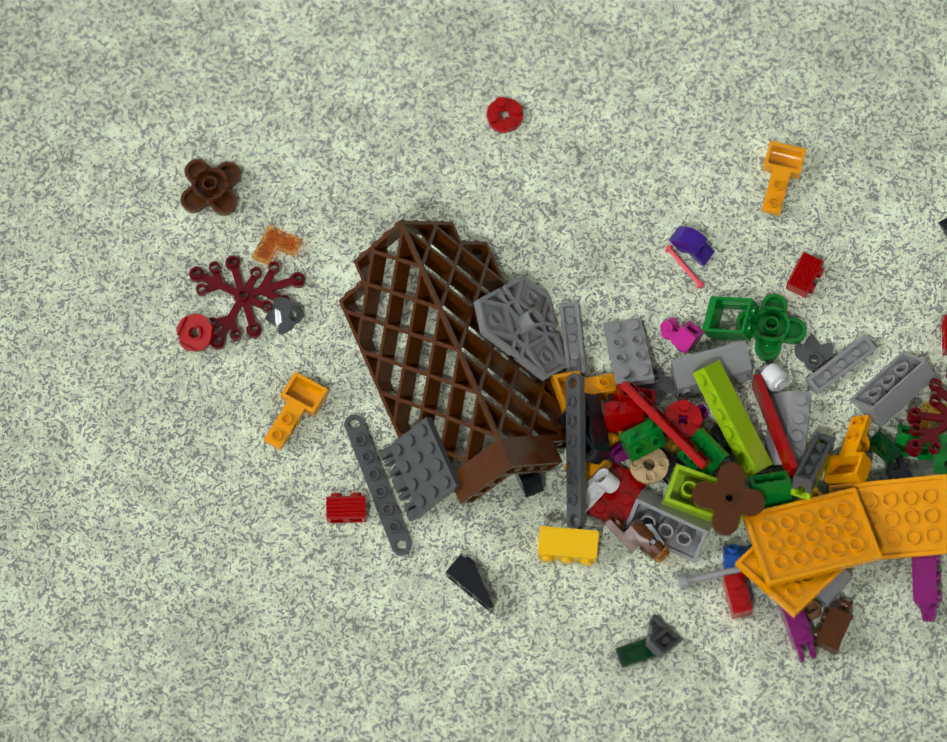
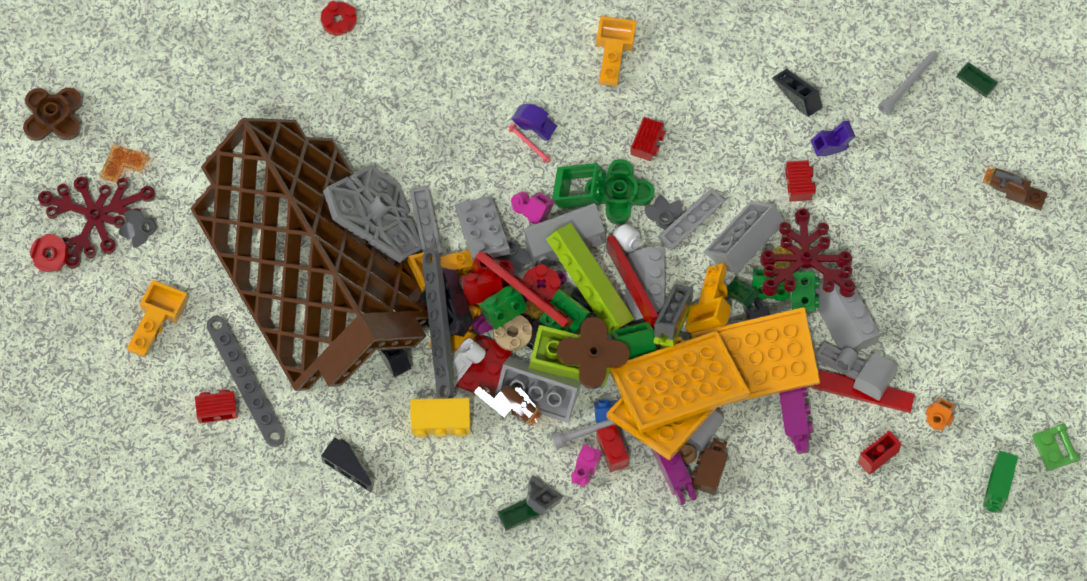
camera: 10 degrees left, 5 degrees down
dark grey hinge [379,417,462,522] -> none
none -> dark pink brick [571,444,602,488]

